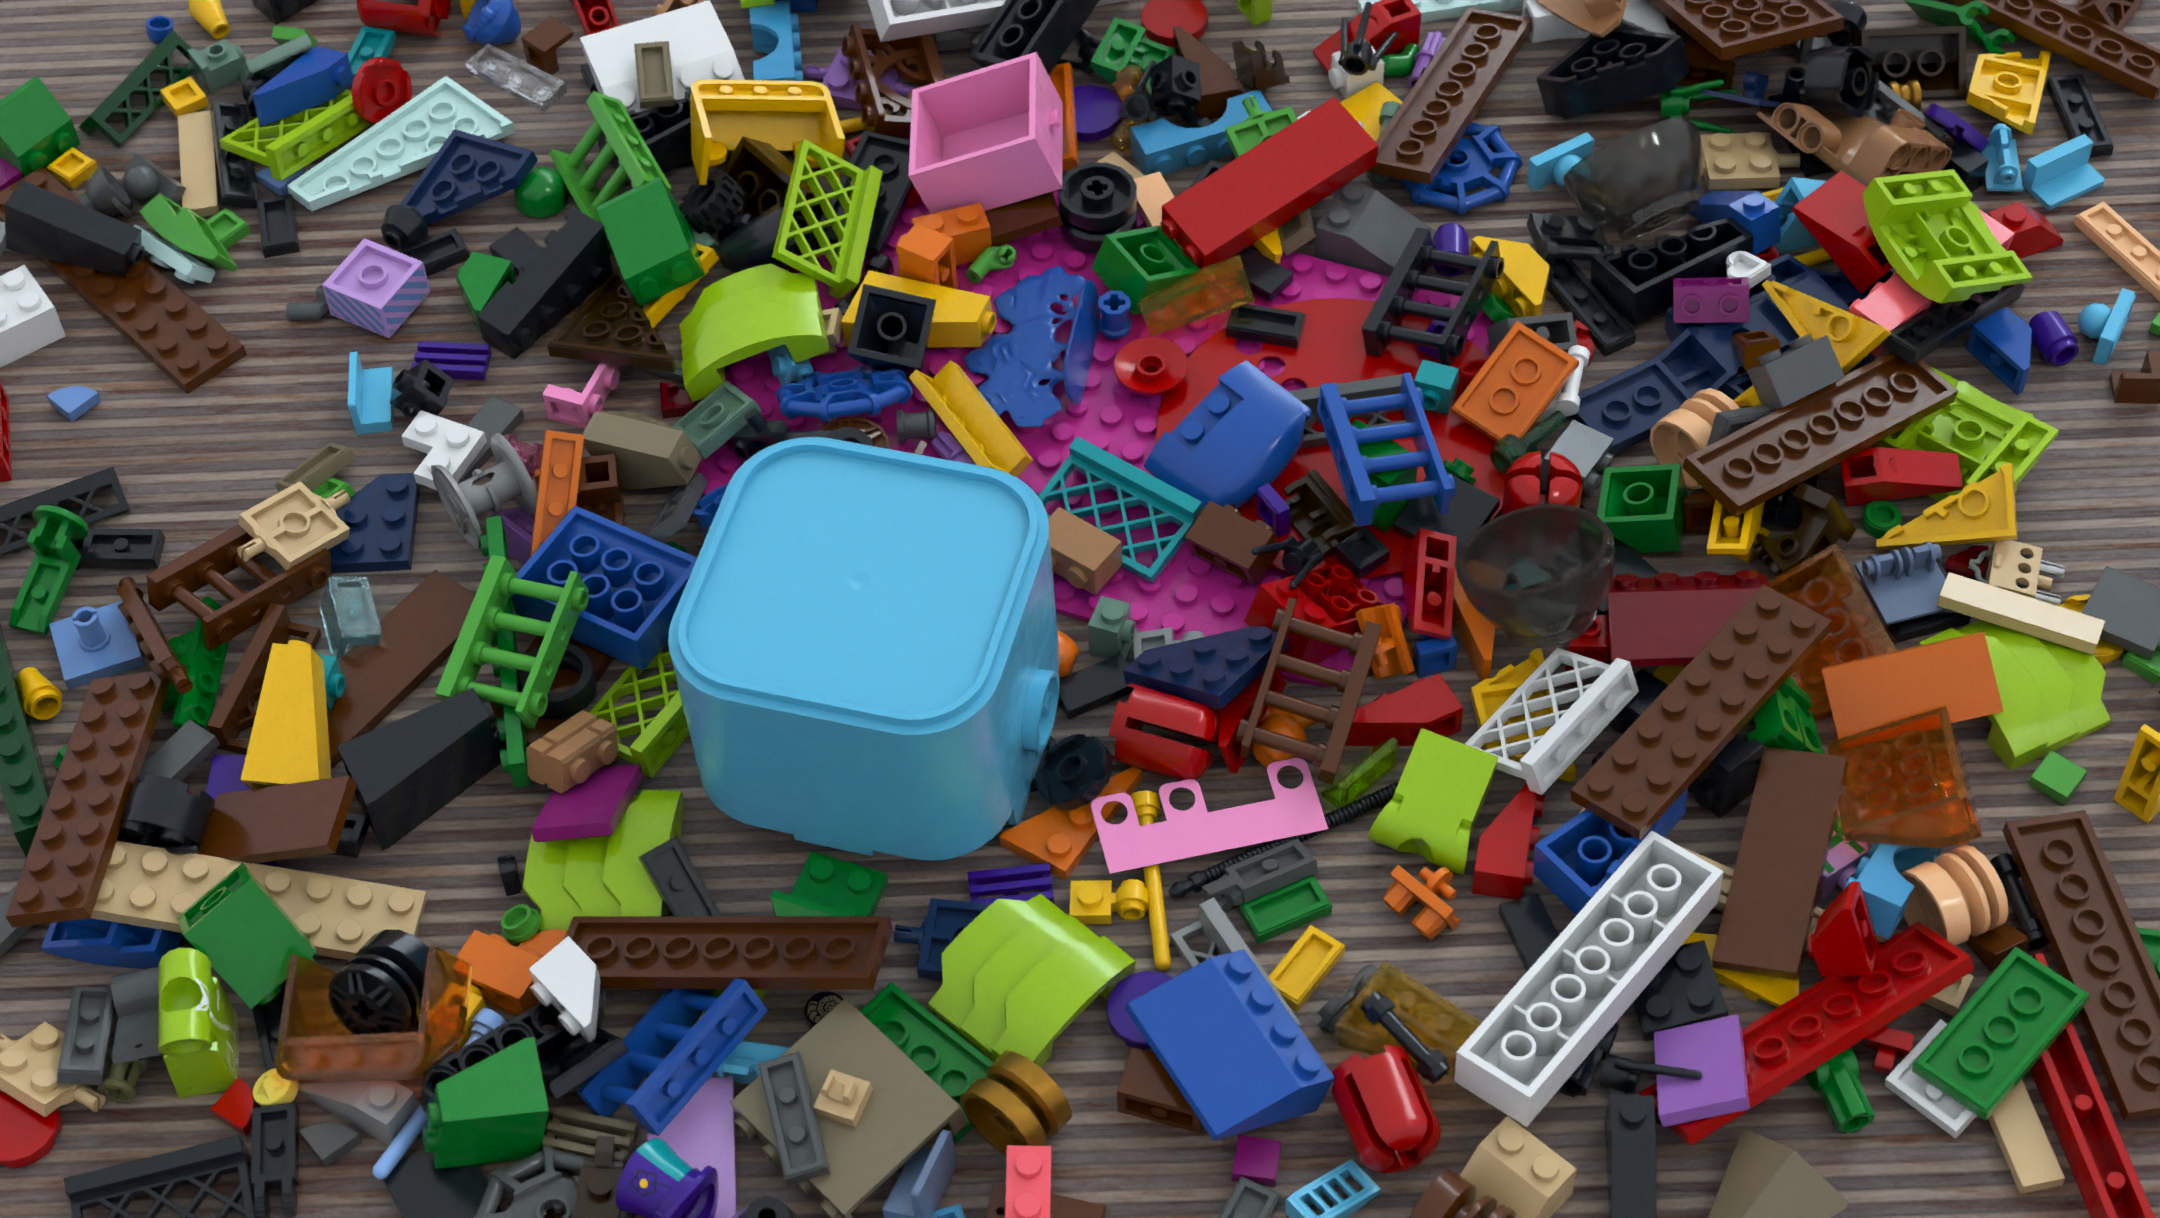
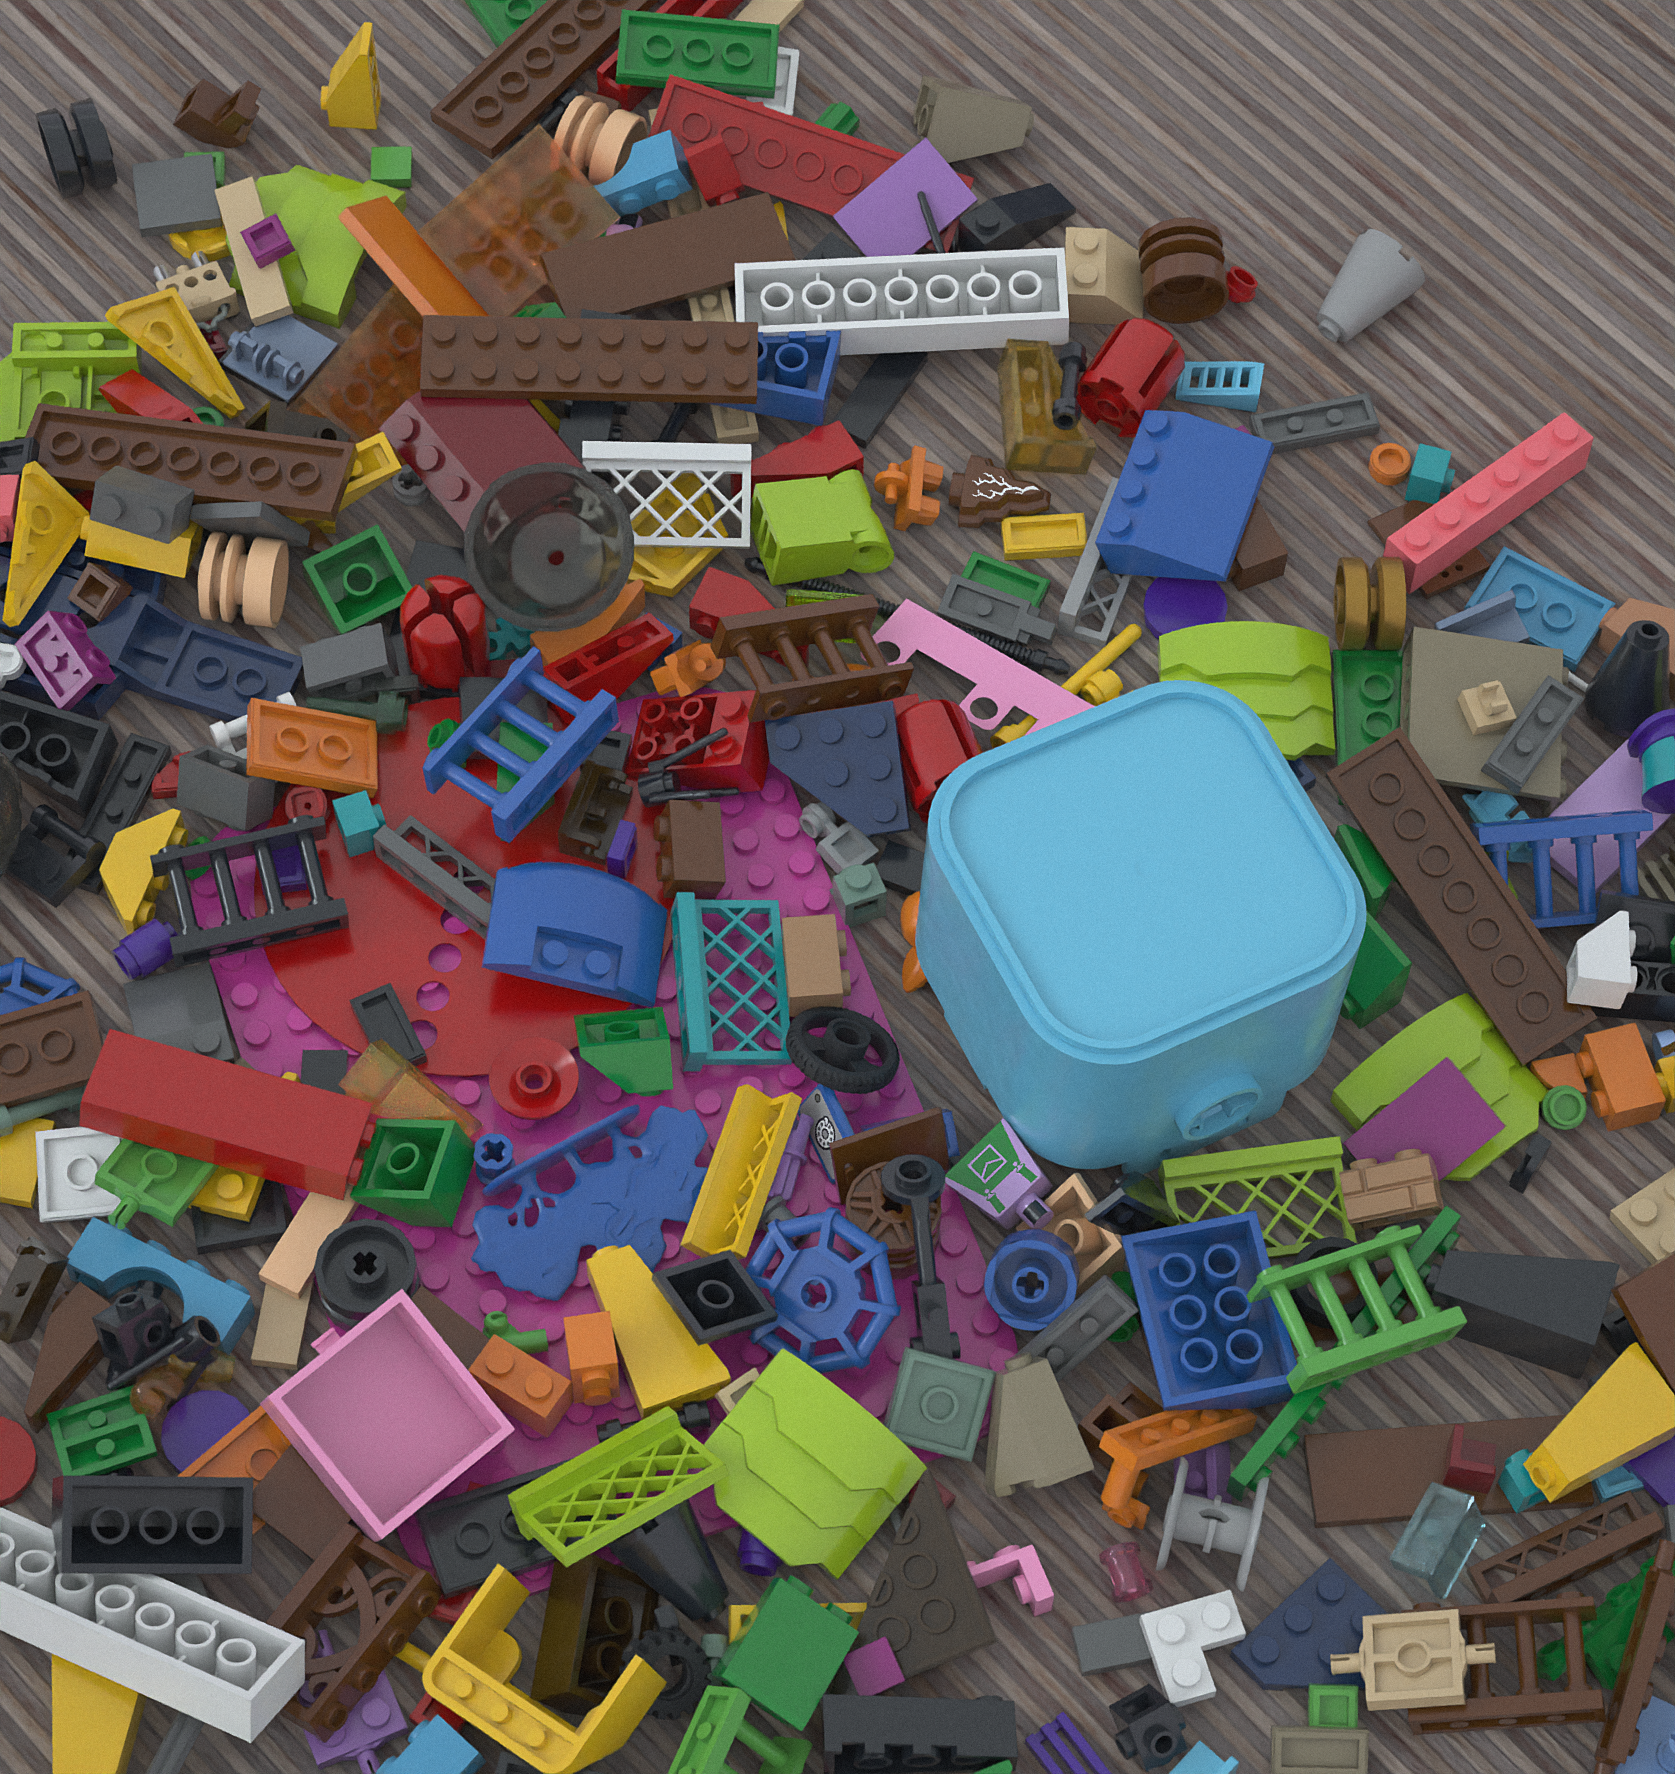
camera: 135 degrees left, 10 degrees up
black tile [638,836,722,916] -> none
dark grey plate [1318,965,1377,1034] -> none
none -> magenta tile [240,213,296,269]
none -> green slope [574,1007,673,1097]
none -> magenta tile [843,1637,907,1696]
none -> reddish brown rock [949,454,1051,528]
none -> green slope [1339,910,1412,1029]
none -> dark red panel [1442,1424,1497,1494]

